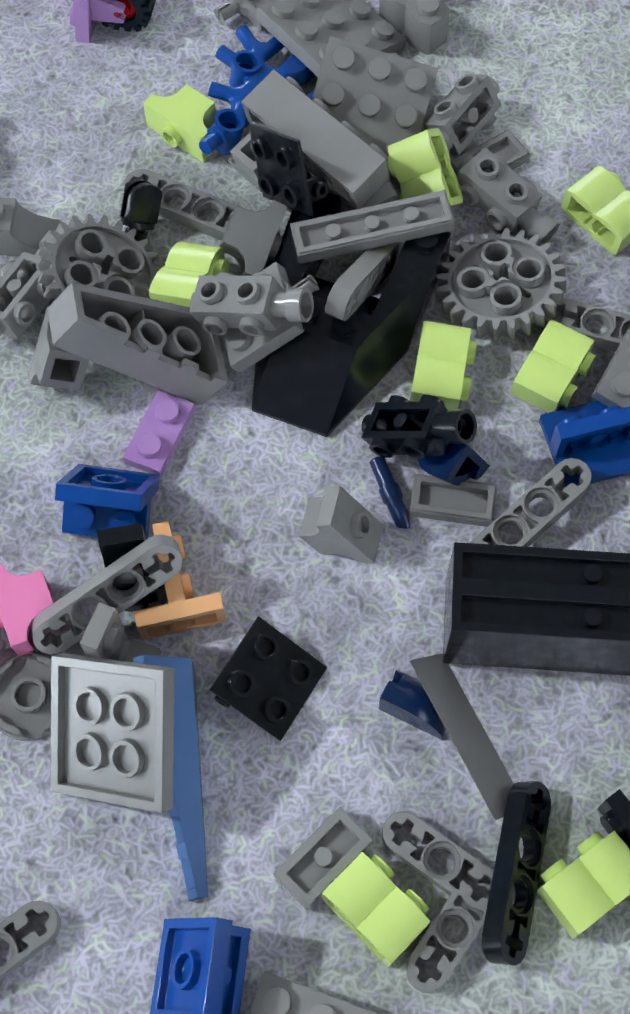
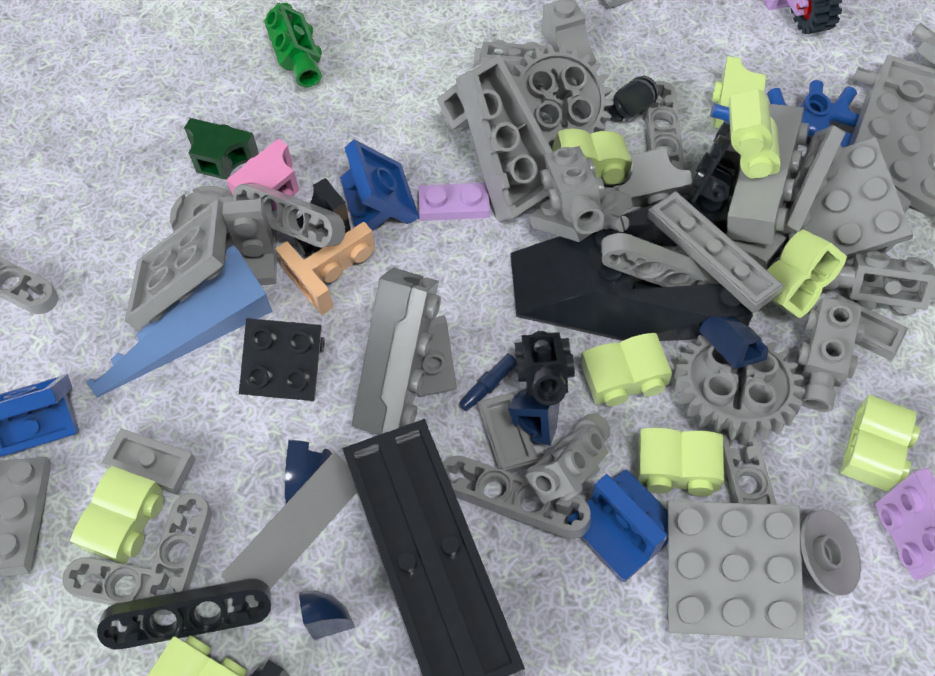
camera: 65 degrees right, 5 degrees down
none -> dark blue brick [299,590,356,640]
none -> piece [351,267,441,435]
none -> light grey brick [525,414,610,504]
none -> dark blue brick [699,316,768,369]
none -> yellowish green brick [729,89,781,179]
none -> light grey plate [776,125,846,236]

